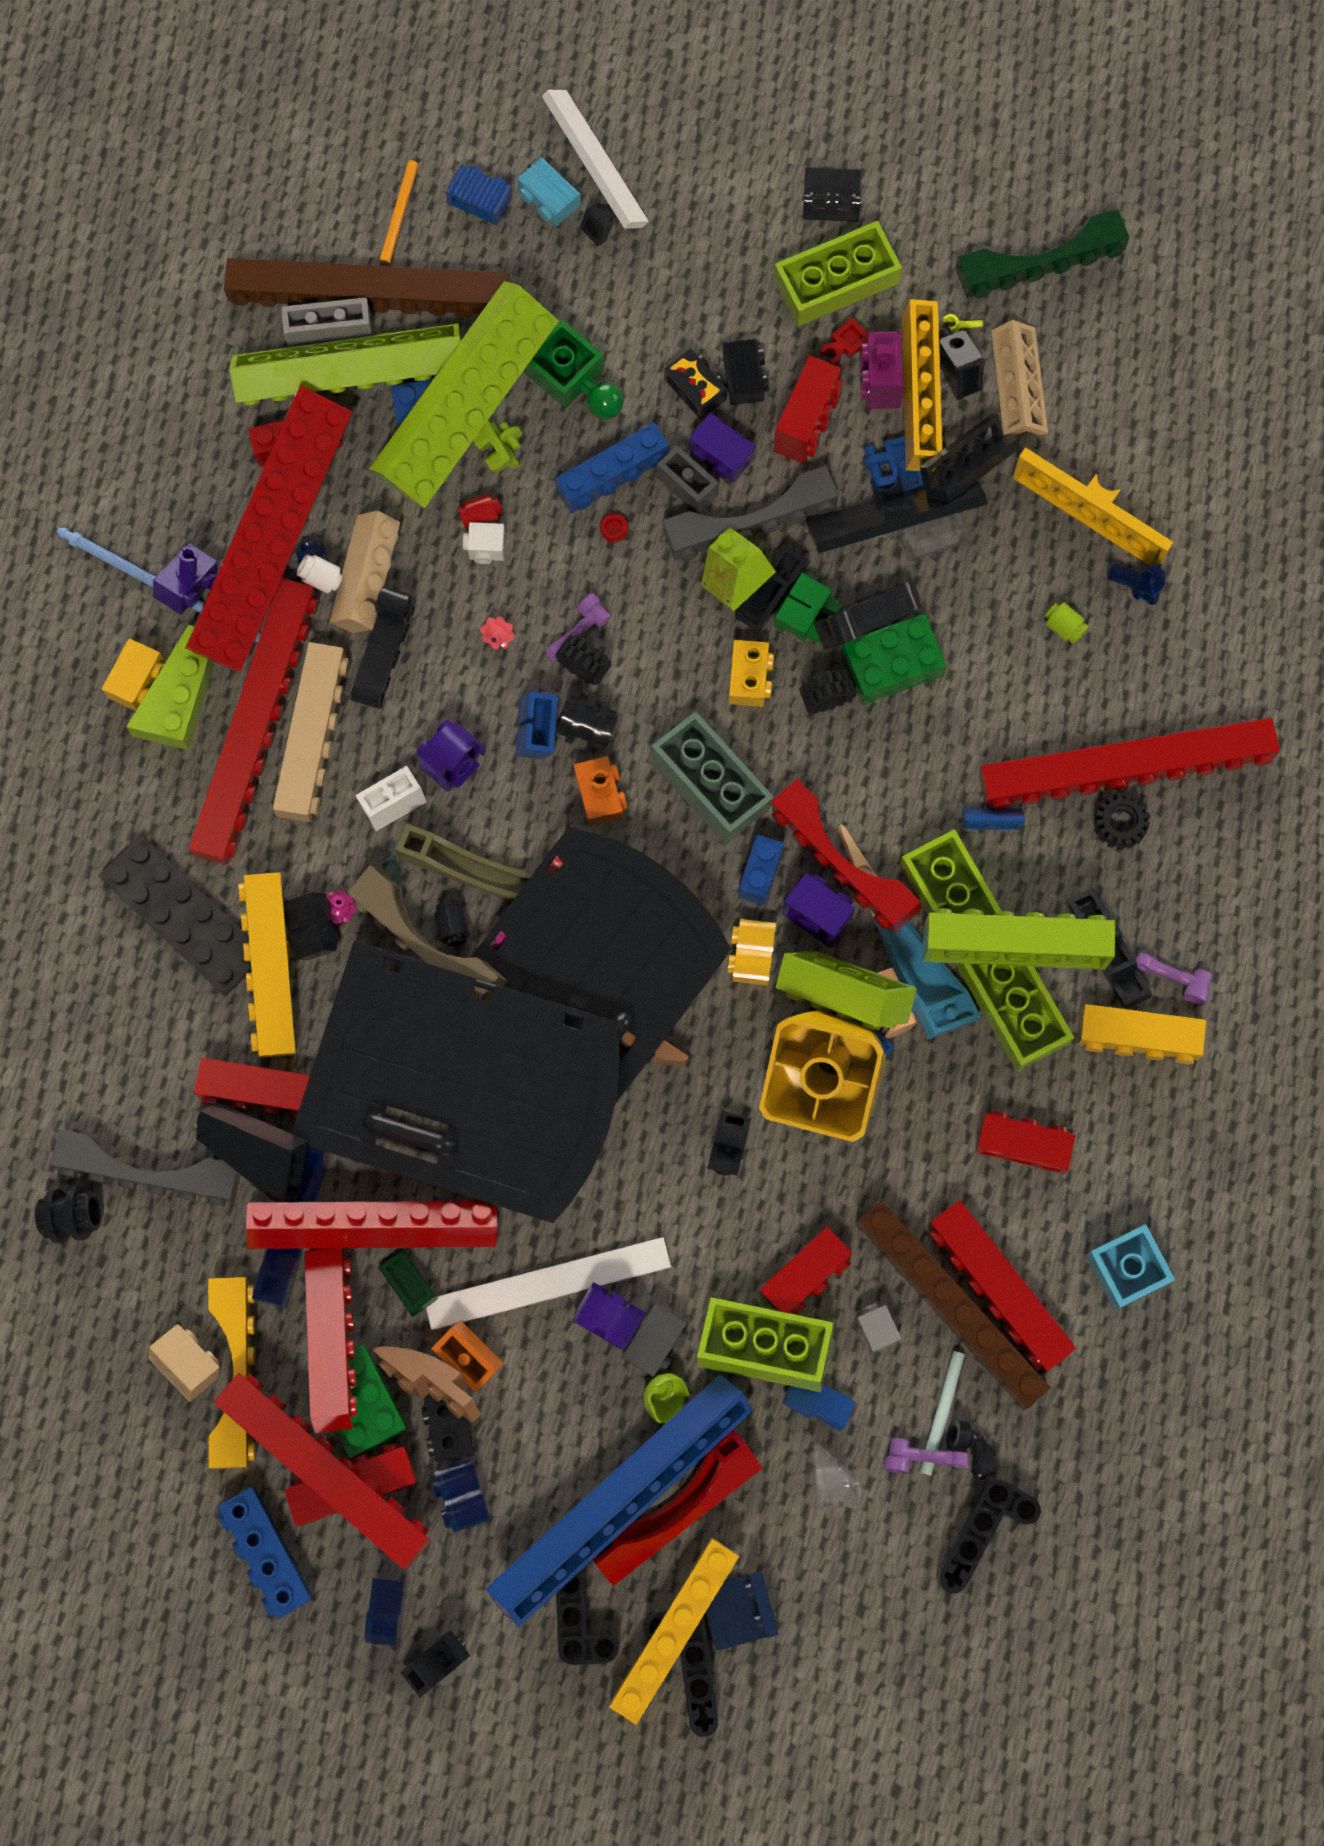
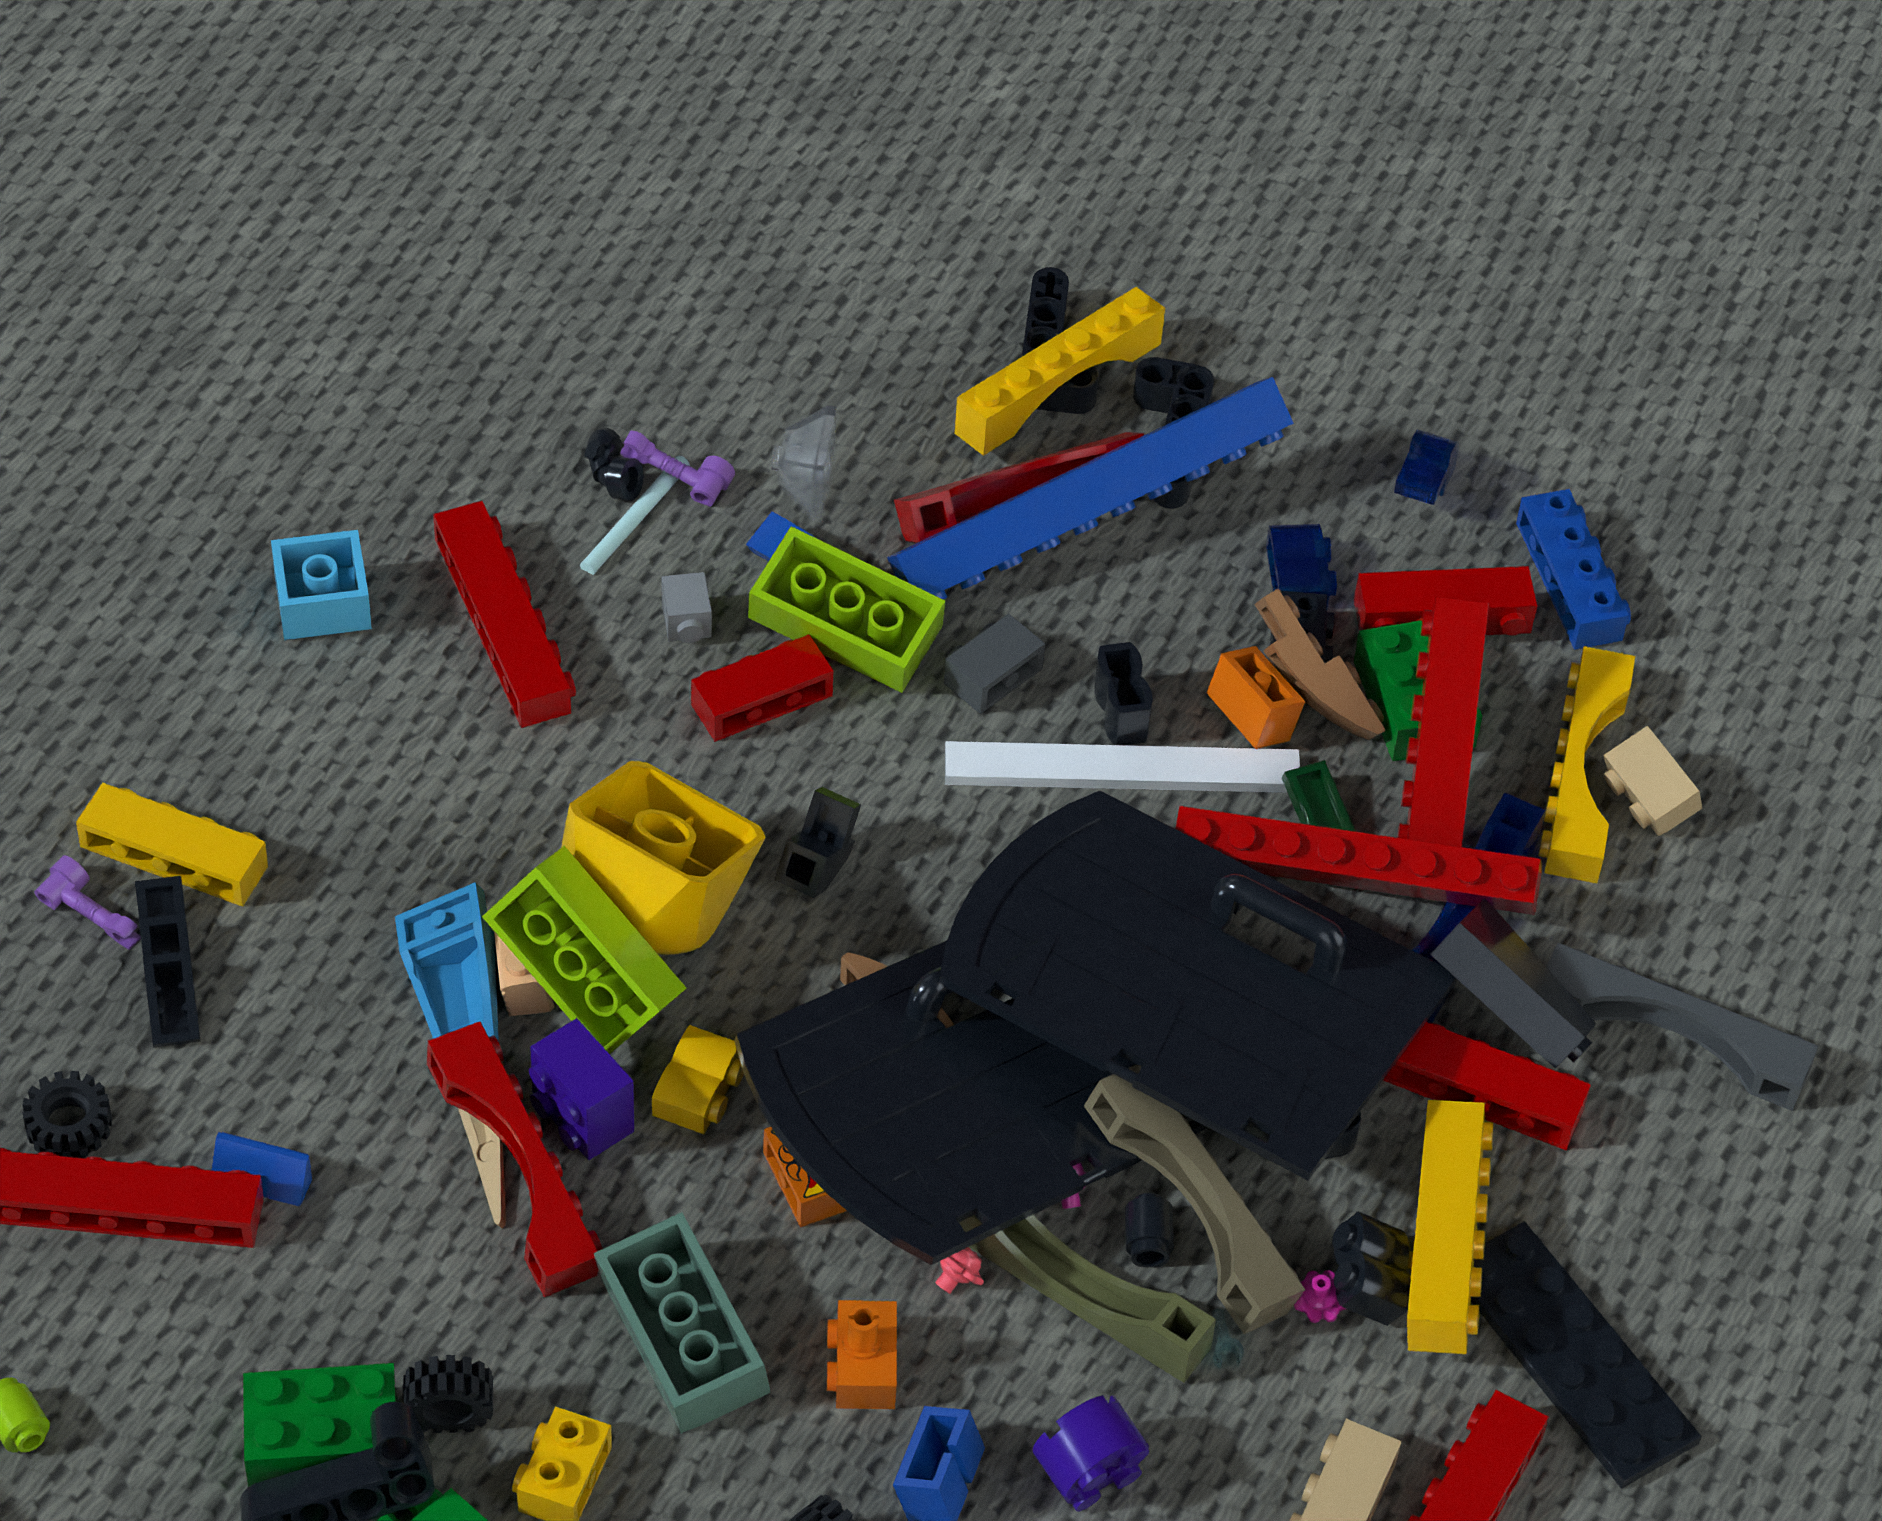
camera: 170 degrees left, 25 degrees down
black piece [35,1186,102,1243] -> none
red brick [213,1373,432,1571] -> none
white hinge [355,766,427,831] -> none
black brick [400,1630,470,1698] -> none
black piece [556,693,618,752] -> none
dark purple brick [572,1282,646,1351] -> none
lime hair [643,1373,690,1425] -> none
dark blue bracket [706,1571,779,1650] -> none
blue brick [738,835,784,905] -> none
reddish brown brick [856,1200,1051,1411] -> none
lime brick [899,829,1075,1072] -> none
lime brick [922,908,1115,970] -> none
black beam [937,1480,1041,1593] -> none
red brick [975,1111,1076,1174] -> none
none -> black brick [1094,642,1153,745]

